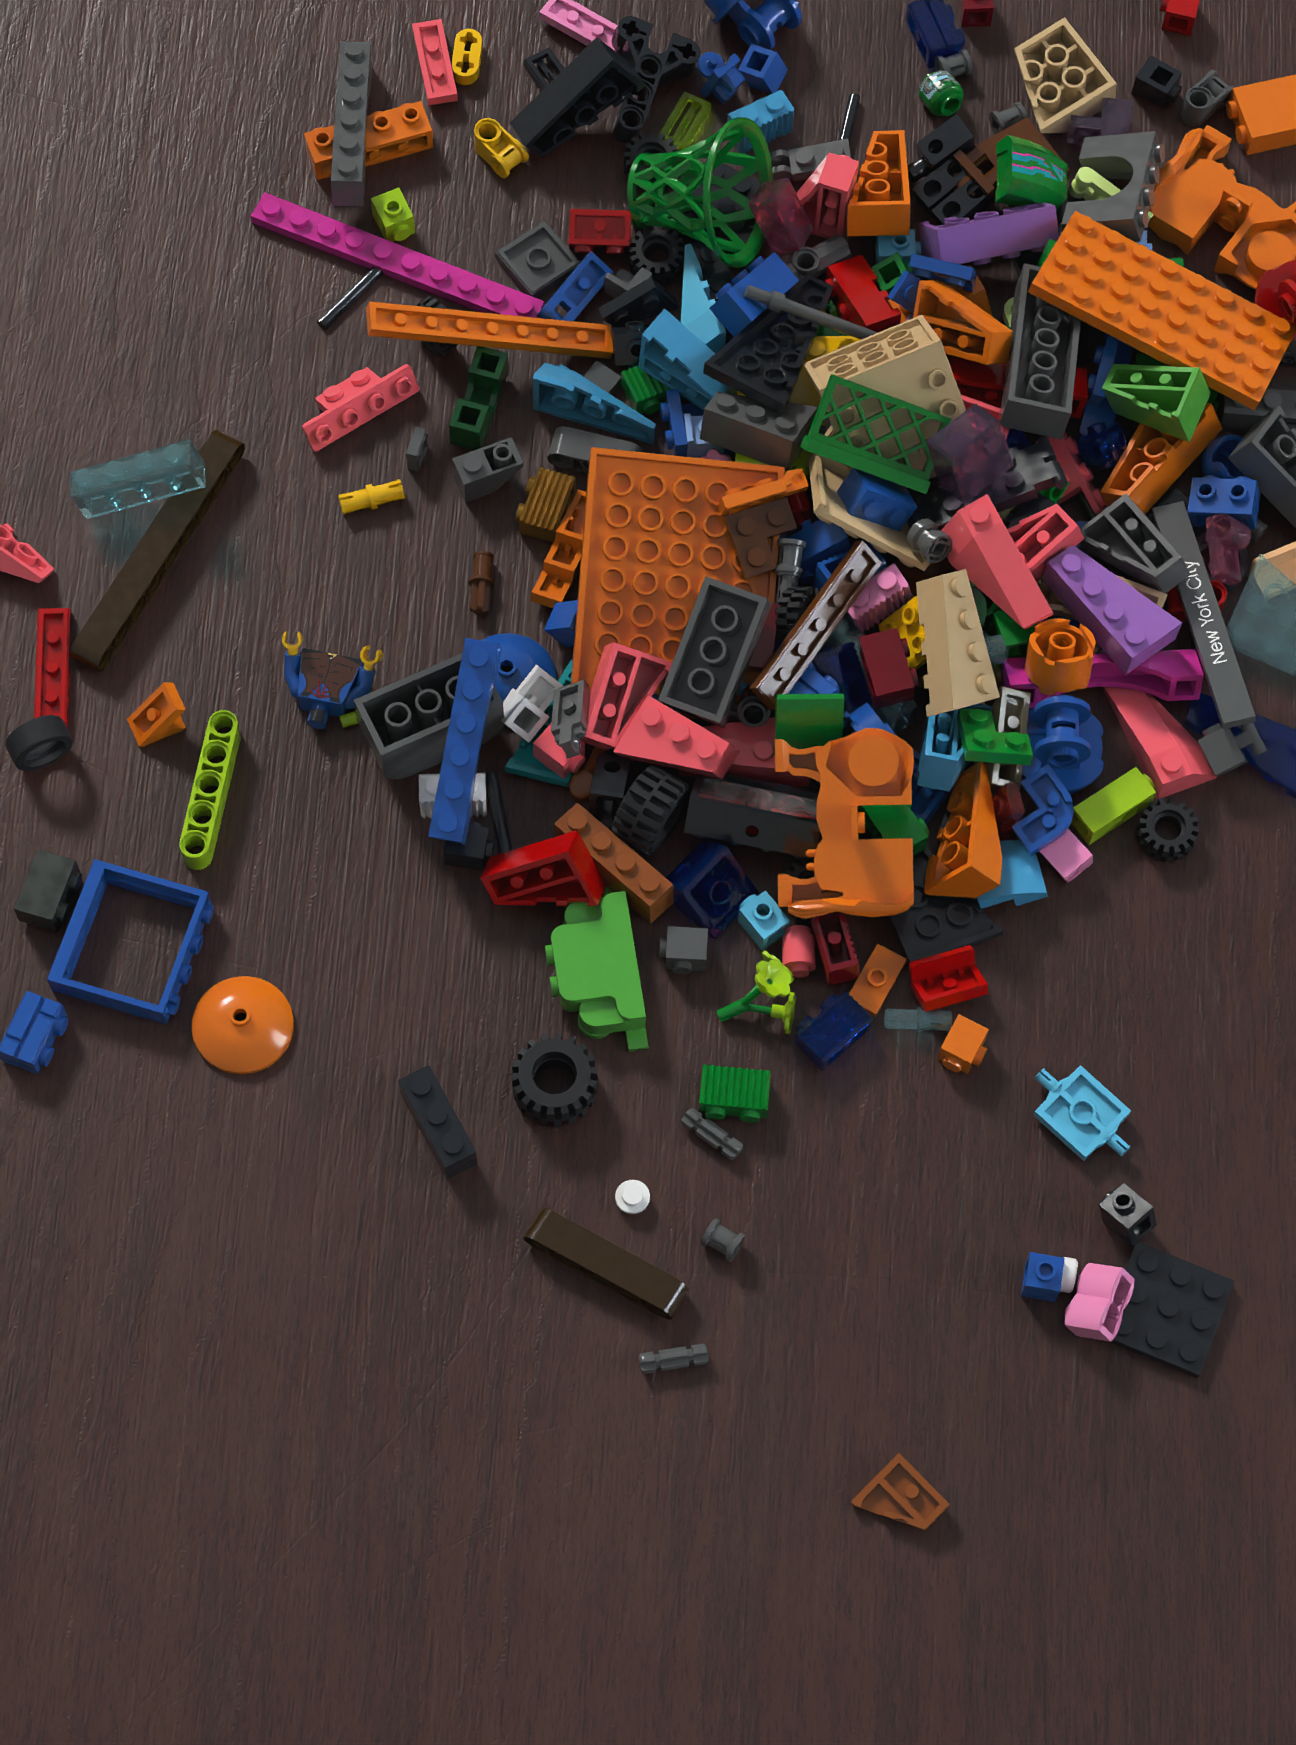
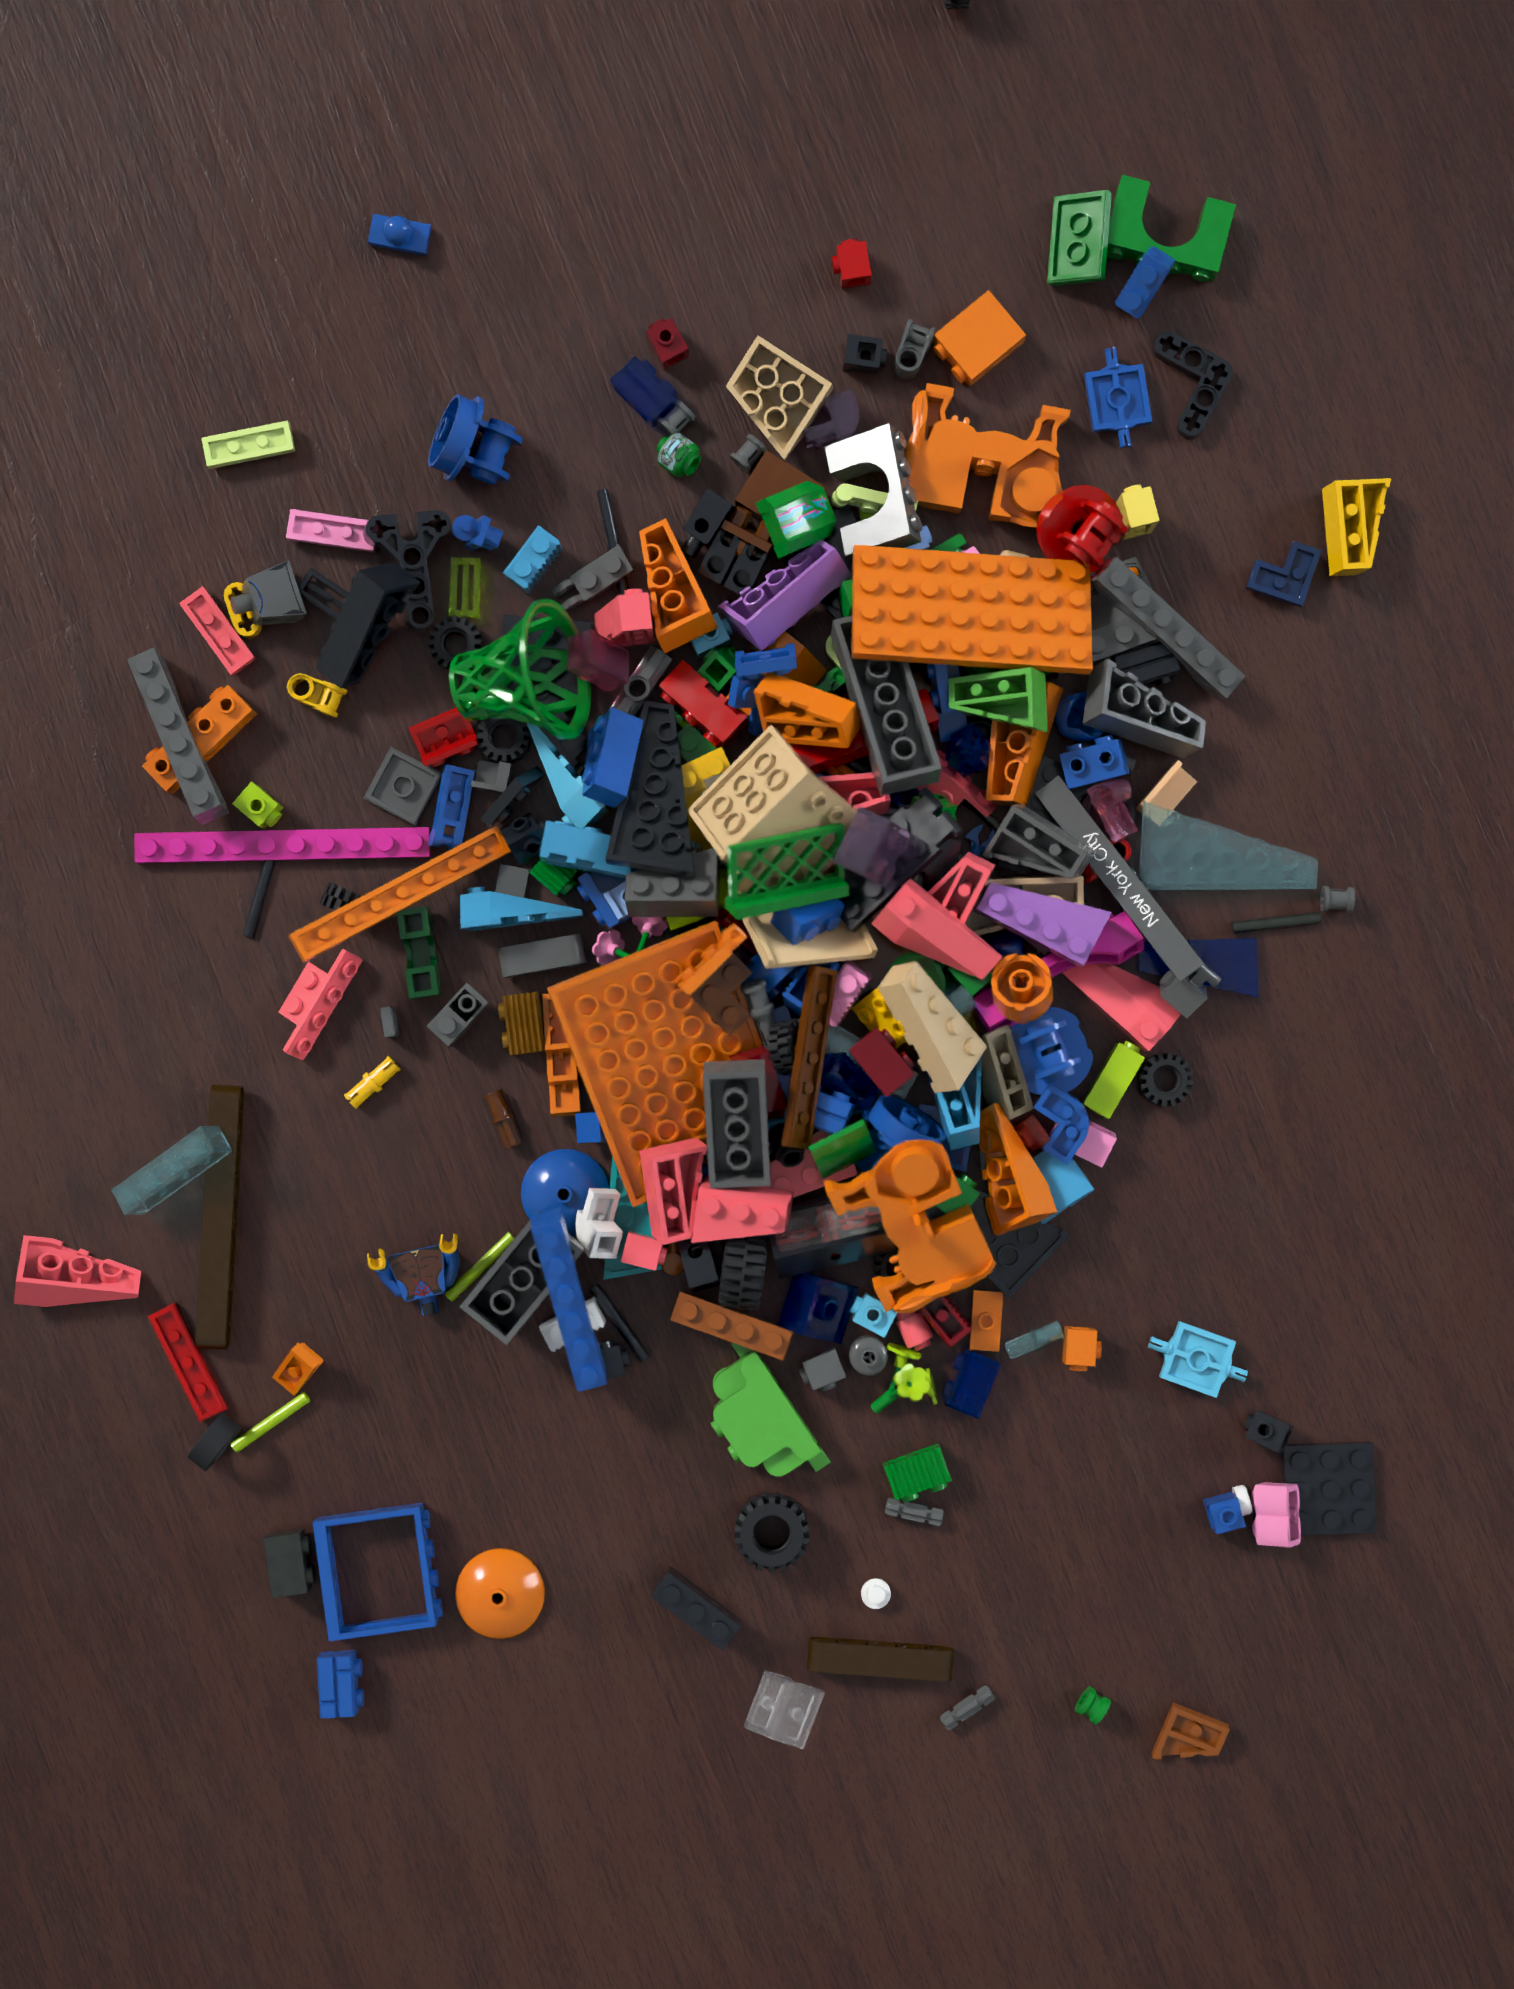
camera: 20 degrees left, 20 degrees up
lime beam [180,710,241,870] -> none
red wedge [480,830,607,906] -> none
dark grey hinge [551,680,590,759] -> none
dark grey bush [700,1218,746,1262] -> none
blue brick [738,44,788,94] -> none
dark grey bar [744,284,878,340] -> none
dark grey wheel [907,518,952,563] -> none
red bracket [909,945,988,1012] -> none
green plate [956,708,1033,766] -> none
none -> dark grey torso [230,561,307,625]
none -> lime bar [230,1392,310,1453]
none -> clear slope [744,1670,825,1749]
none -> dark grey head [849,1335,888,1376]
none -> green wheel [1074,1686,1111,1725]

